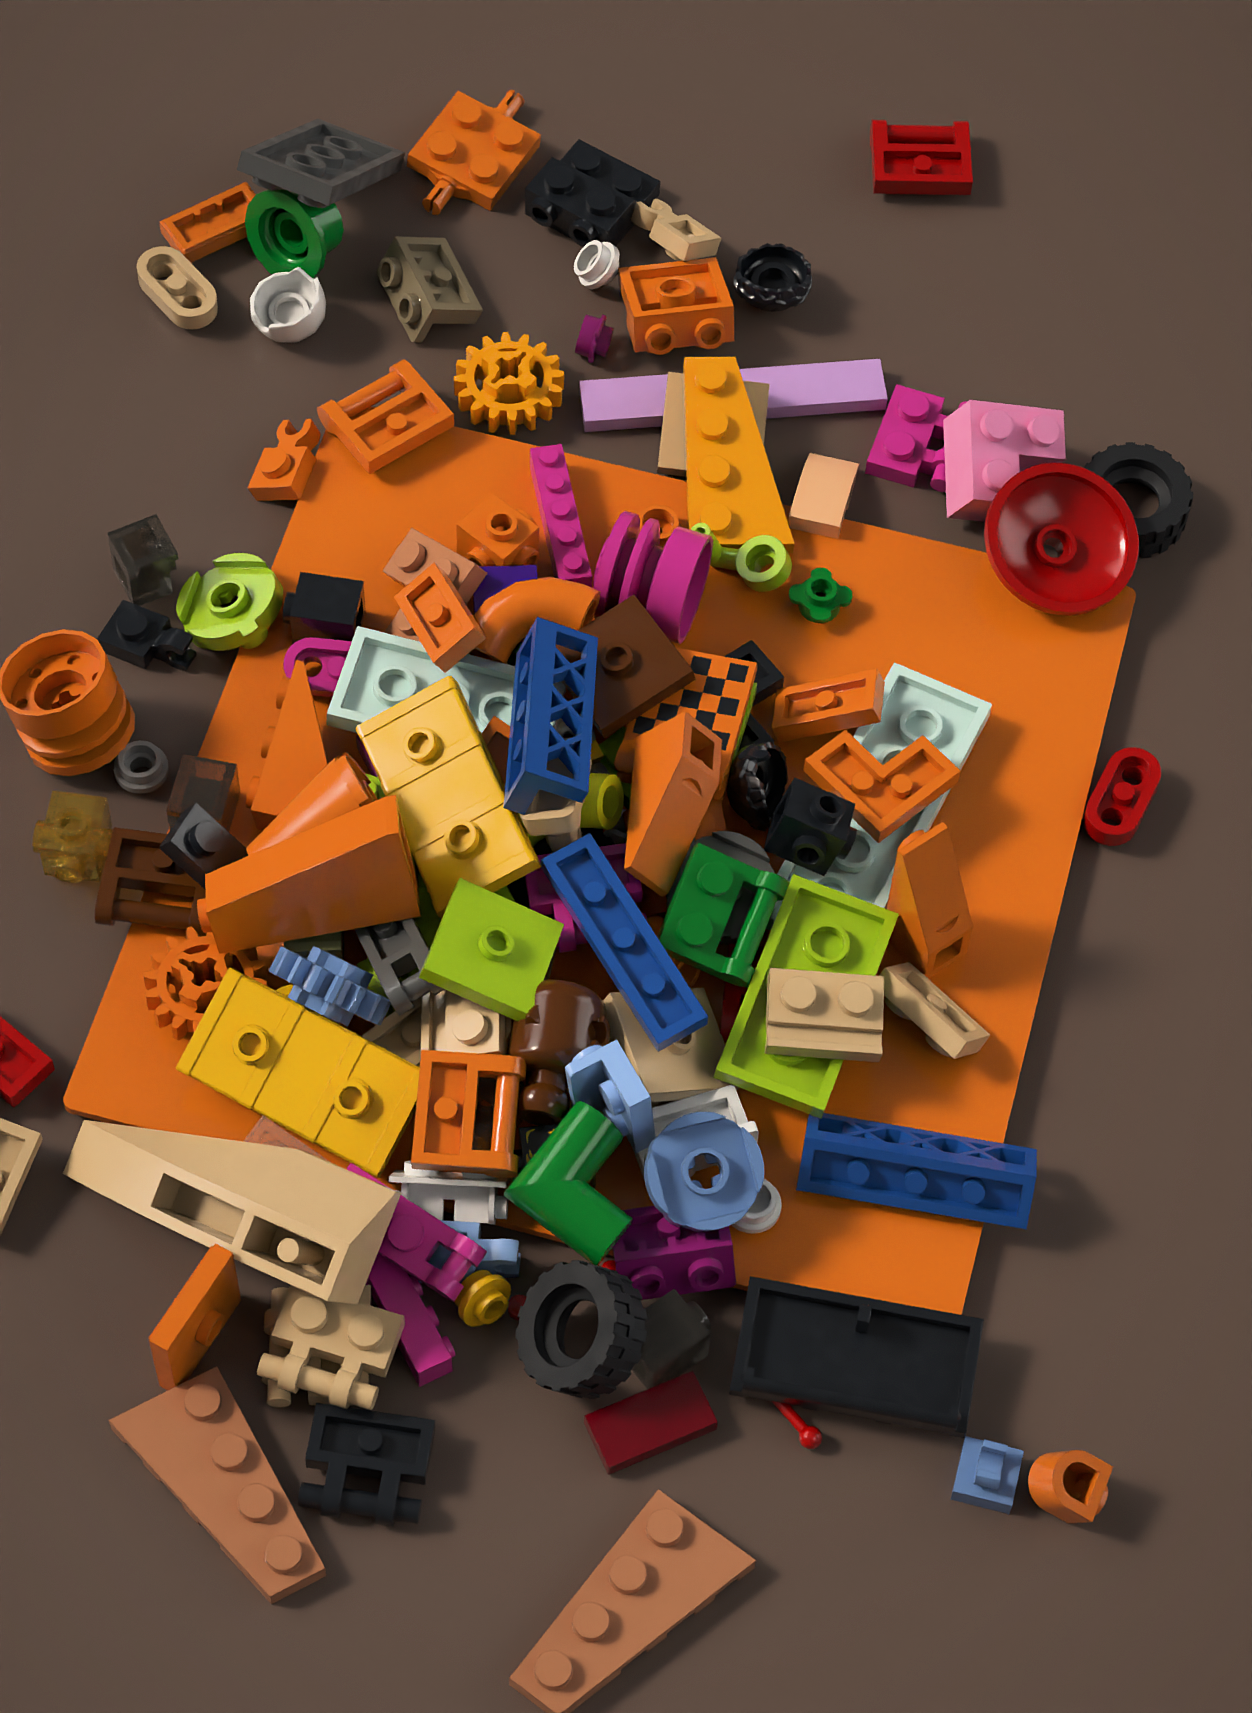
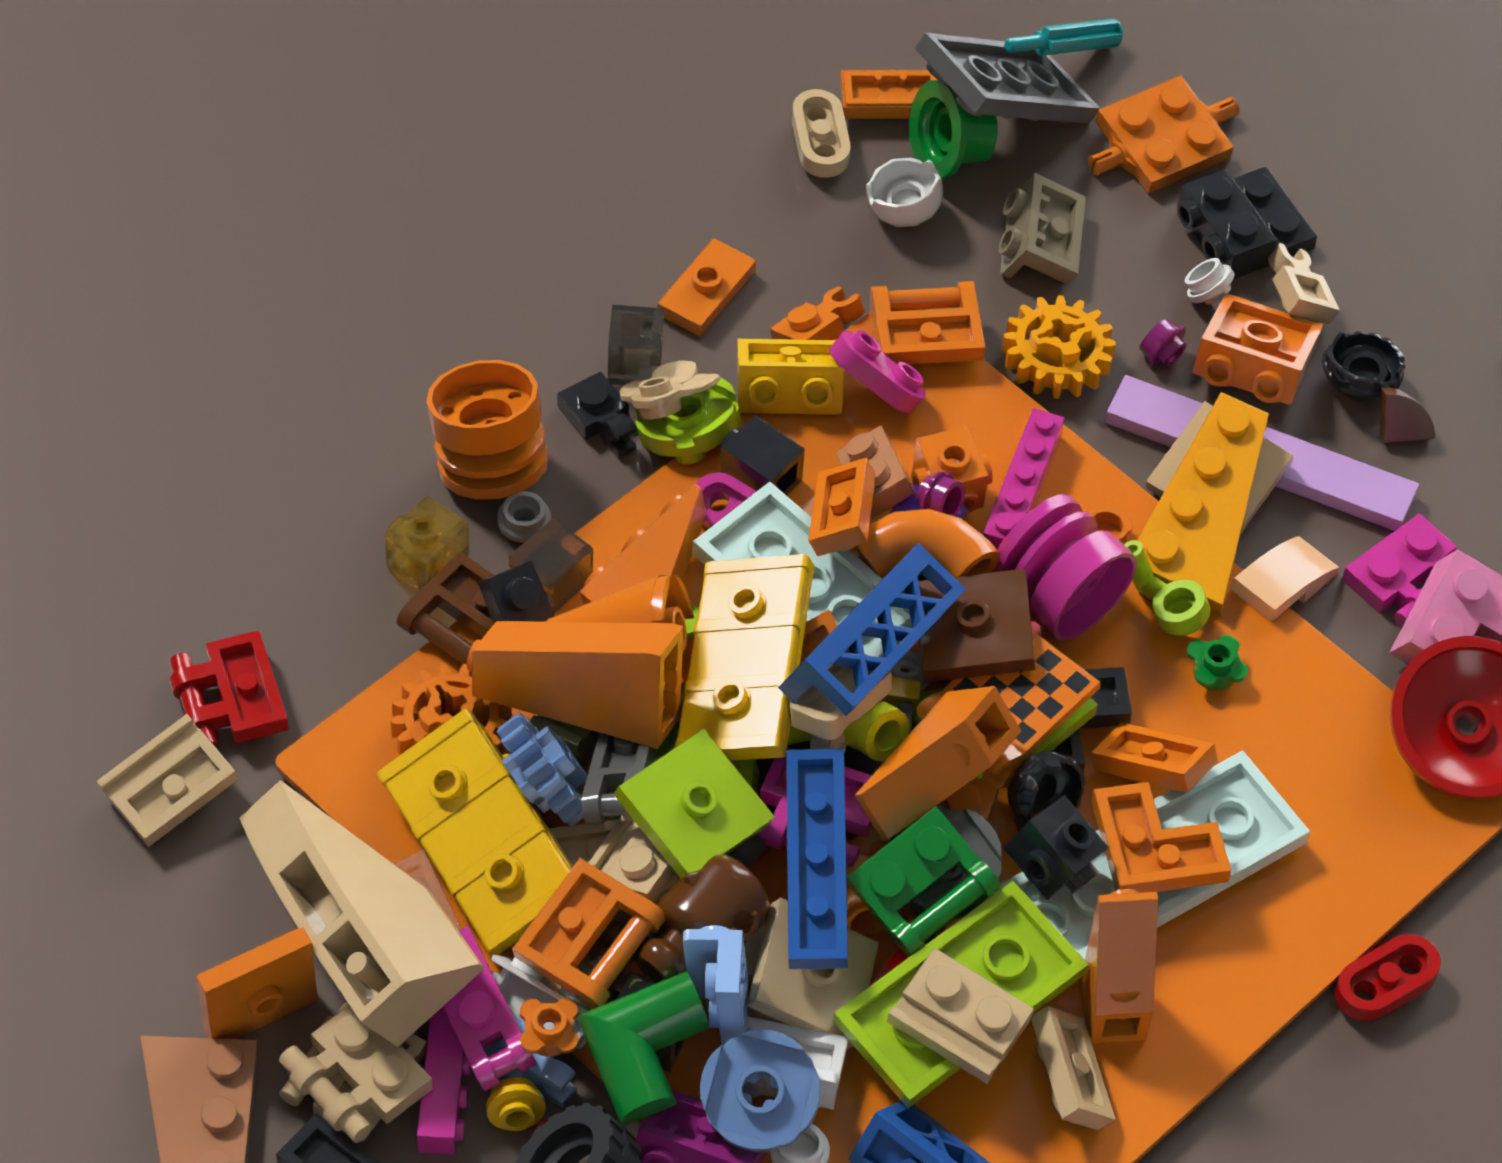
camera: 30 degrees right, 5 degrees down
none -> orange plate [520,998,579,1057]
none -> tan plate [619,360,720,419]
none -> orange plate [657,238,756,337]
none -> yellow bracket [737,339,844,415]
none -> dark pink plate [829,330,926,413]
none -> magenta plate [916,471,965,517]
none -> teal axle [1004,18,1123,56]
none -> reddish brown tile [1379,388,1435,443]

